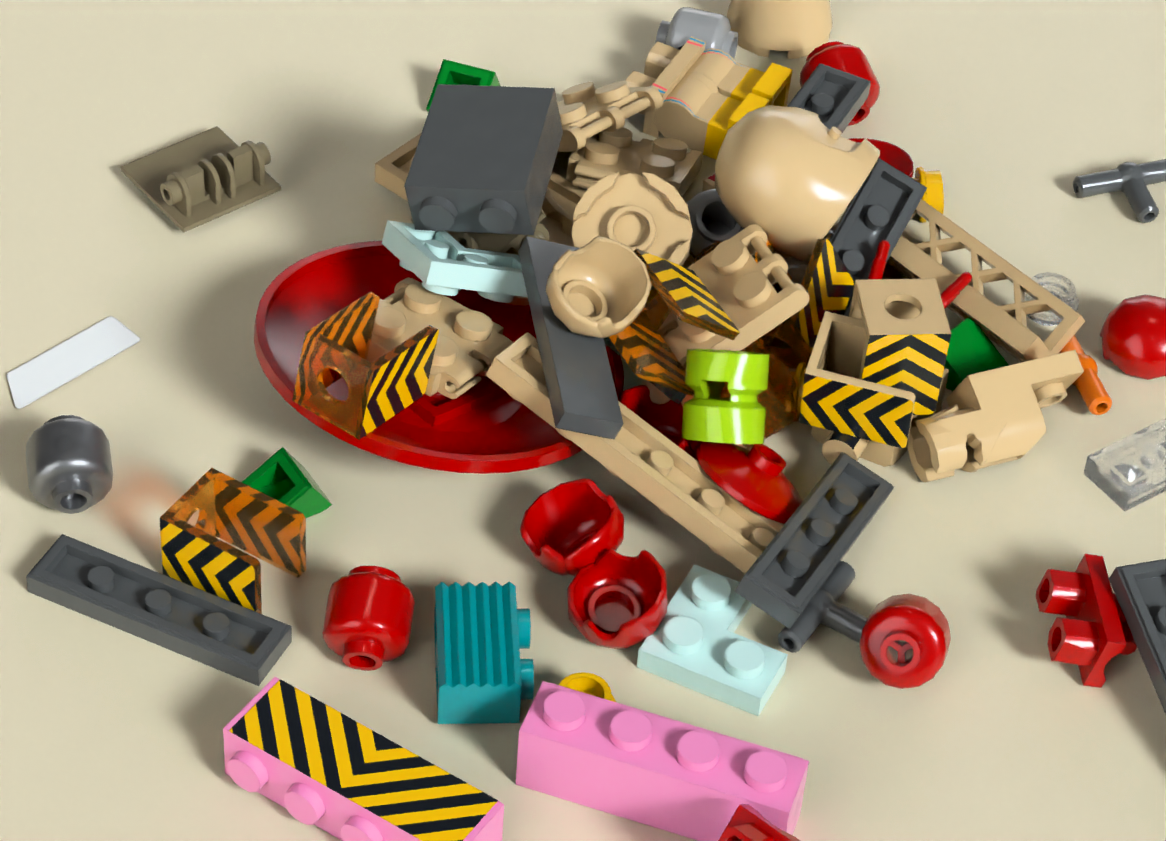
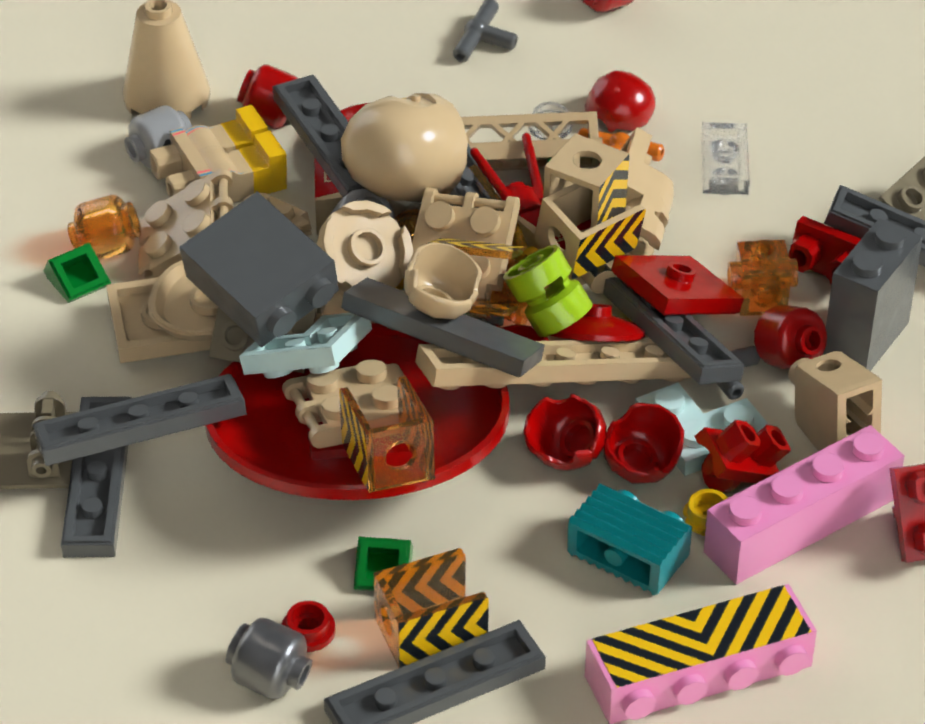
camera: 50 degrees left, 0 degrees up
white sticker [6,316,140,409] -> none
red head [322,566,415,671] -> none
none -> dark grey tile [32,374,247,466]
none -> dark grey tile [61,397,131,557]
none -> clear orange head [68,194,141,260]
none -> red plate [282,601,336,652]
none -> red plate [611,255,744,315]
none -> red hips [694,420,791,493]
none -> clear orange brick [727,240,798,316]
none -> tan torso [788,351,882,451]
none -> dark grey brick [823,219,923,371]

